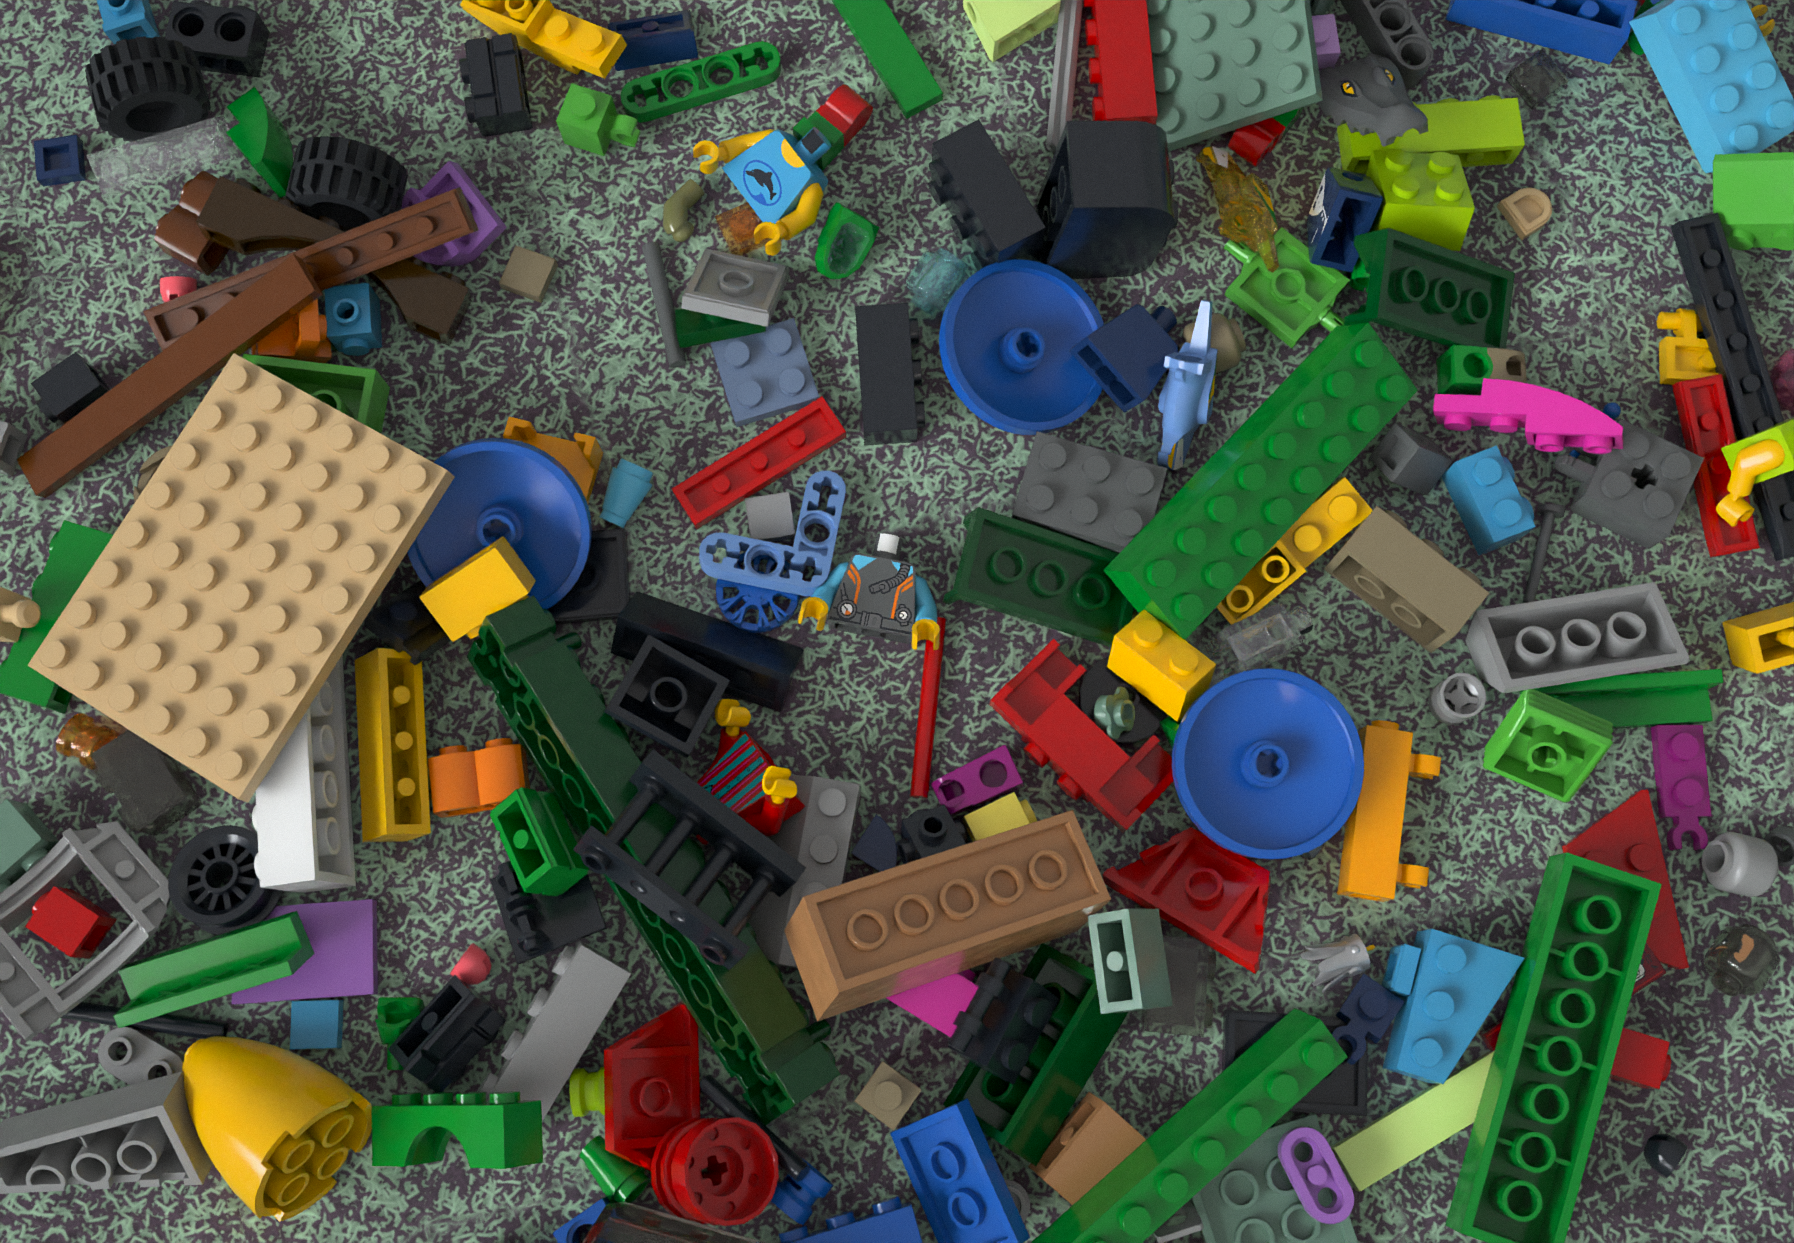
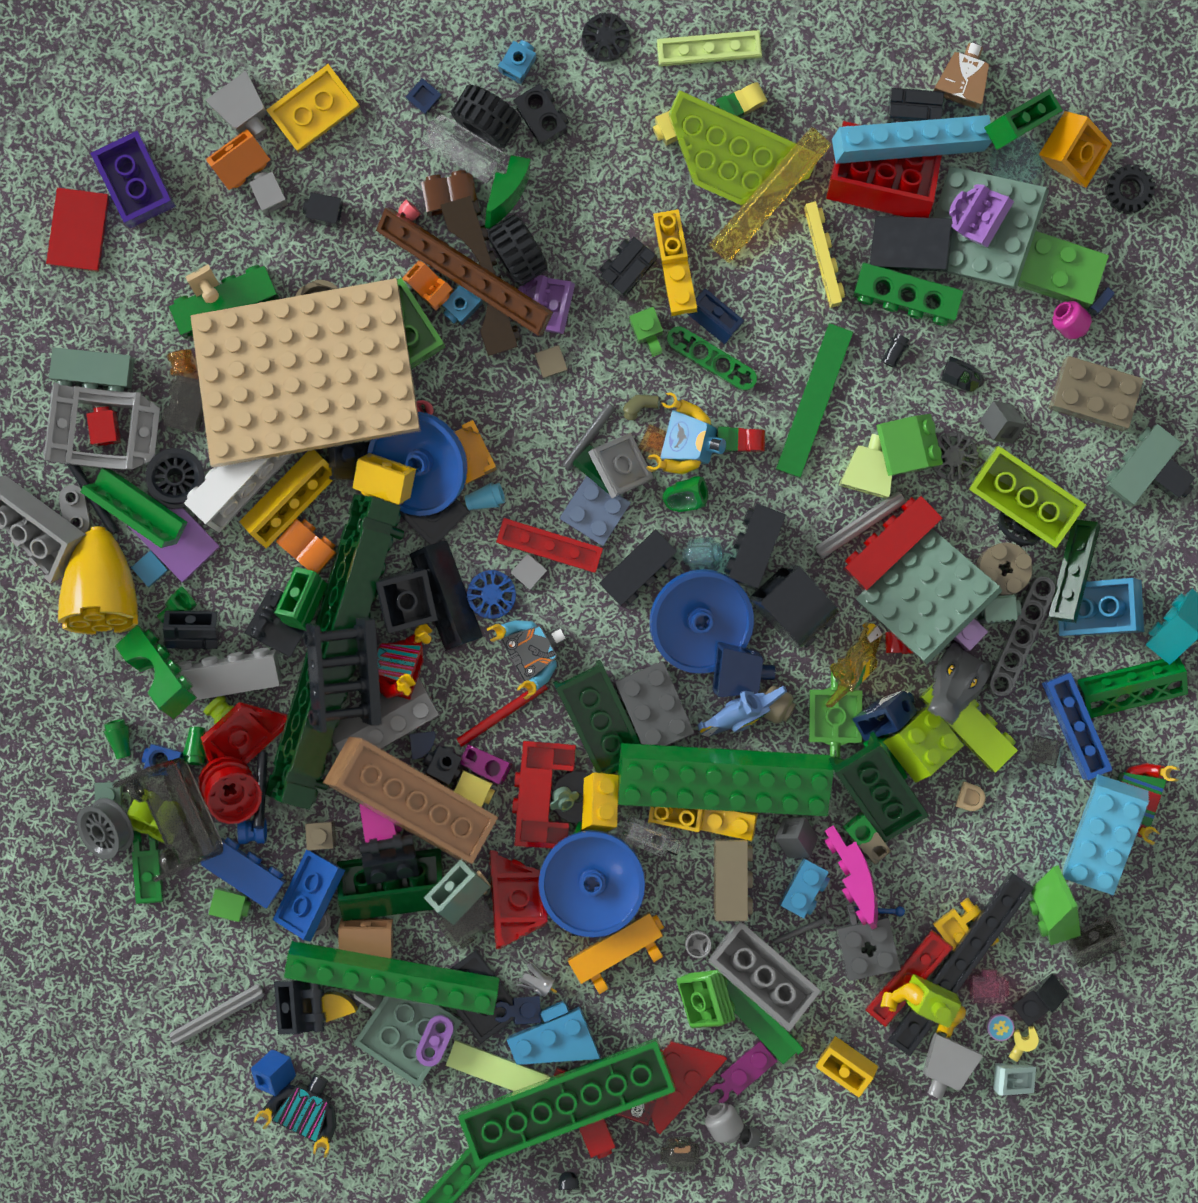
camera: 55 degrees right, 10 degrees up
reddish brown tile [16,254,323,498] -> none
coral hinge [449,943,492,985] -> none
medium blue beam [699,470,846,596] -> none

